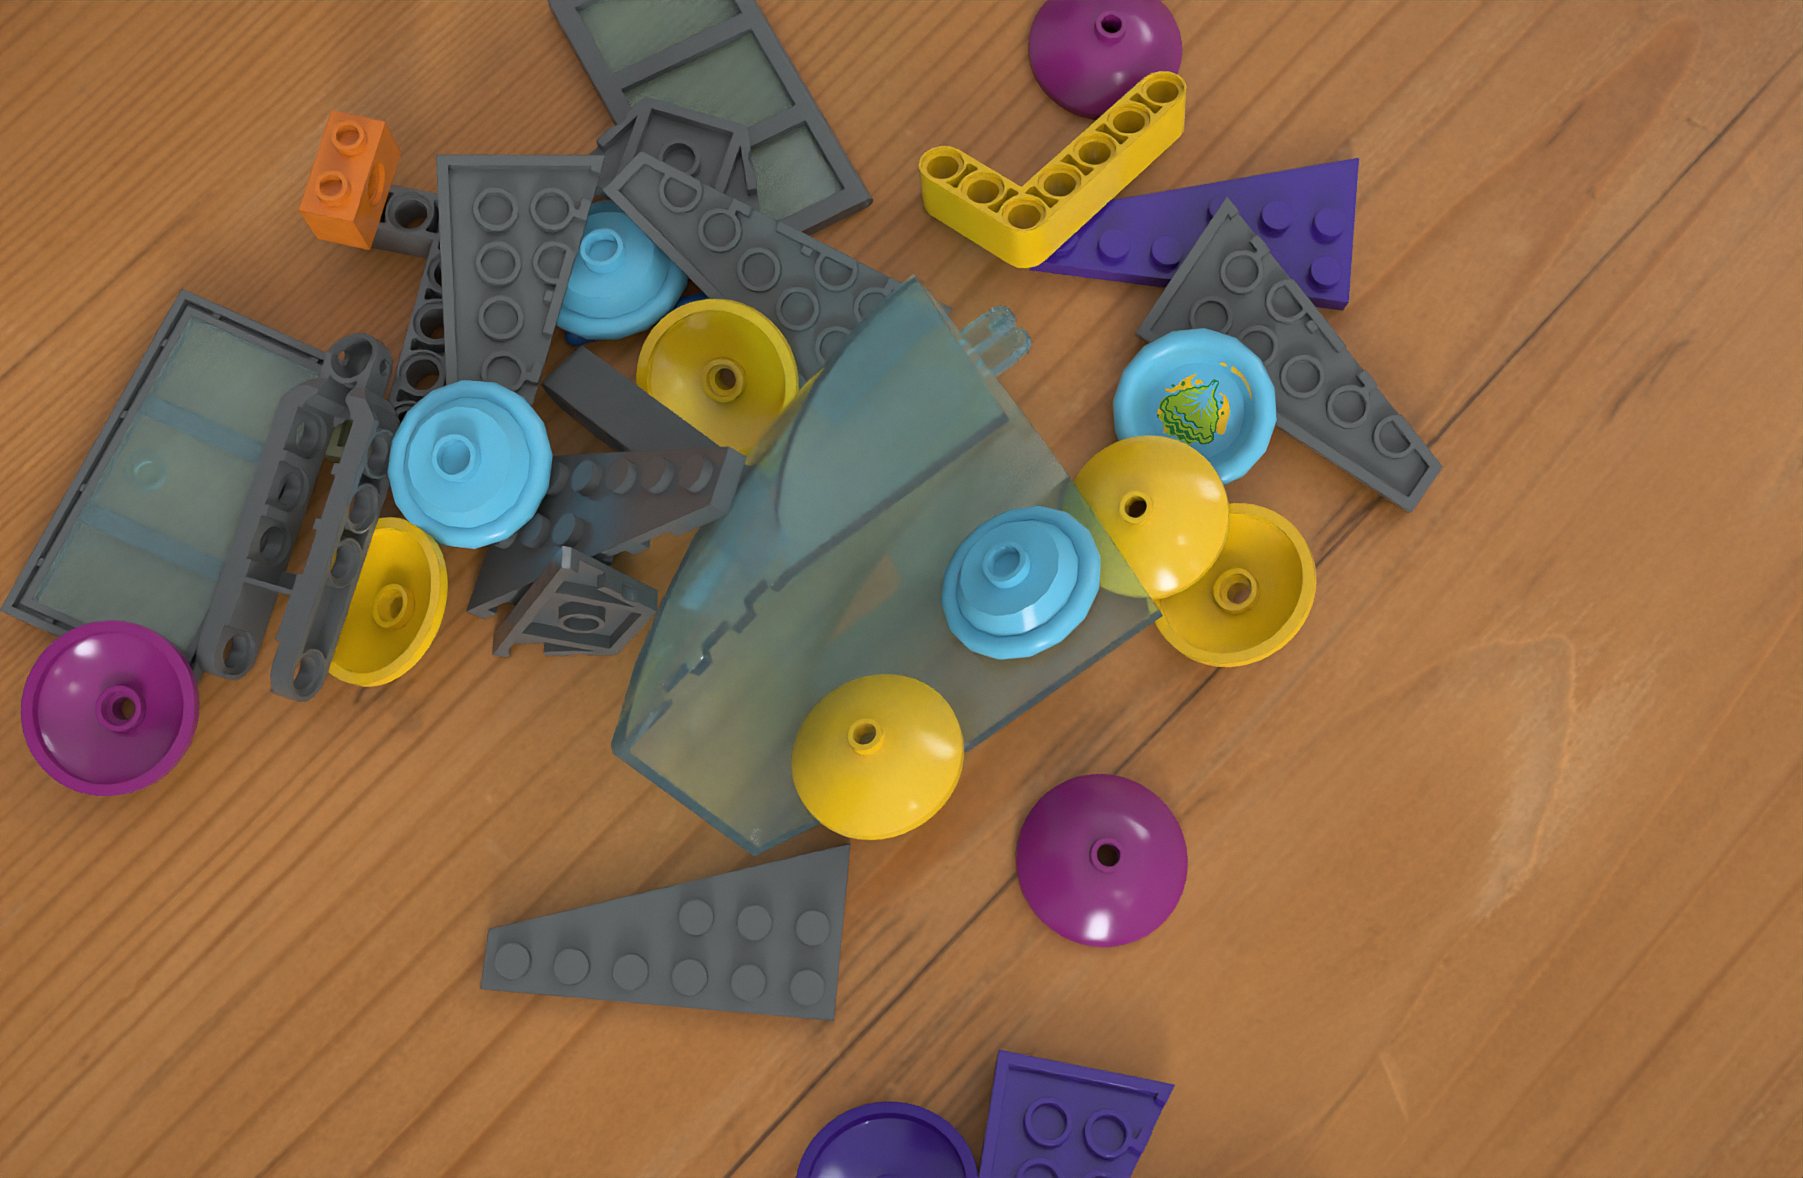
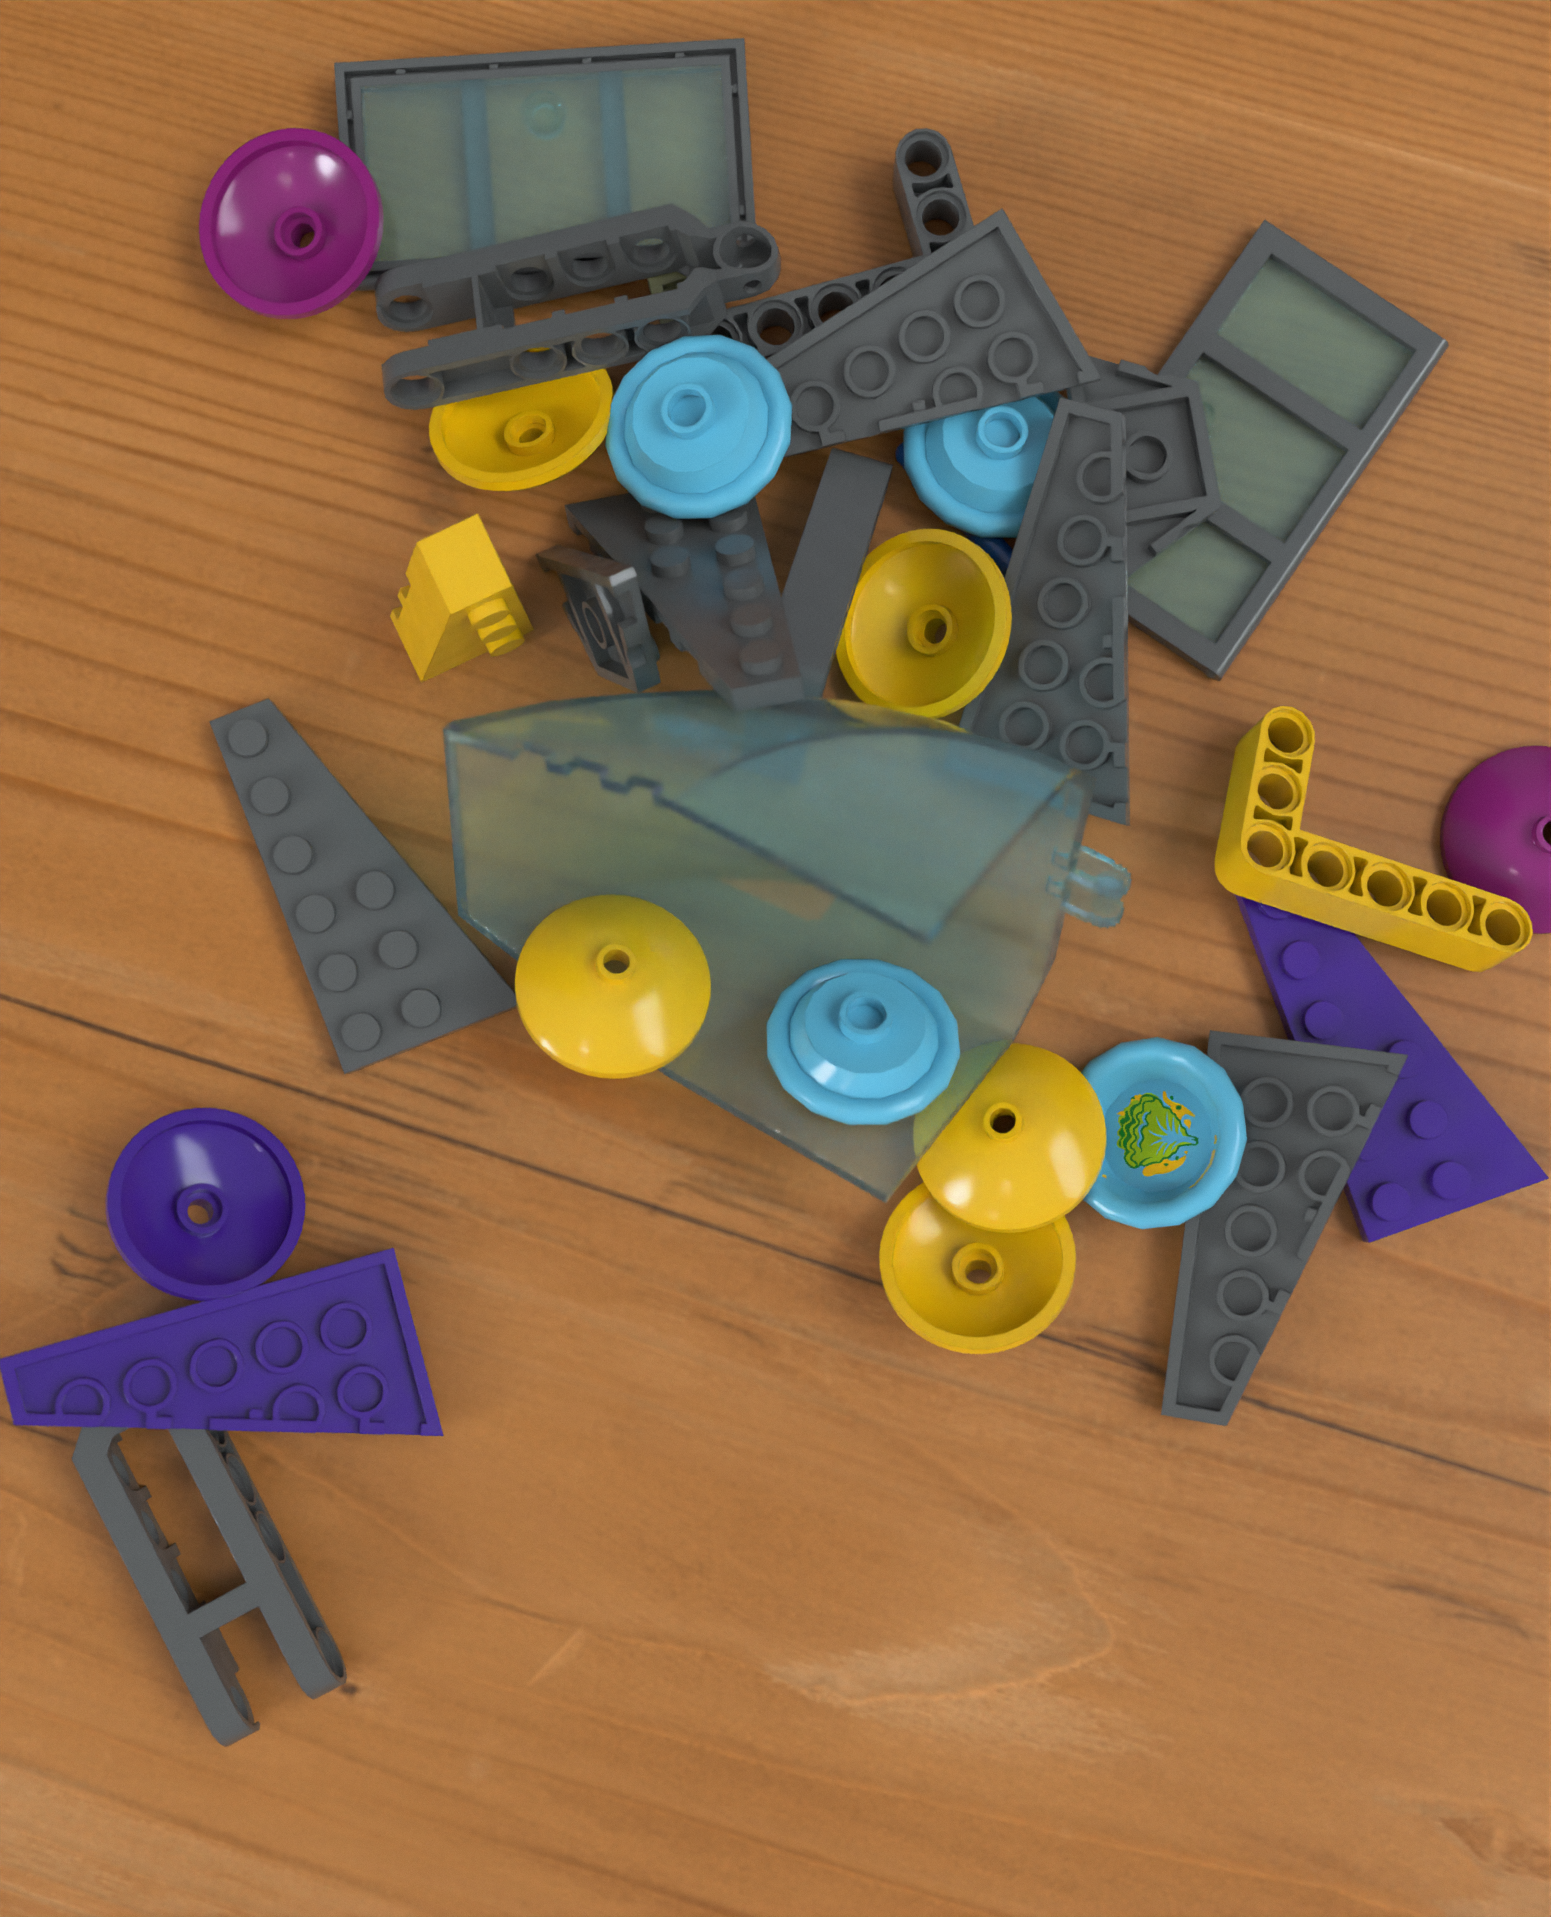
camera: 70 degrees right, 10 degrees up
orange brick [298,110,401,250] -> none
magenta dish [1015,774,1188,947] -> none
none -> yellow wedge [390,514,534,683]

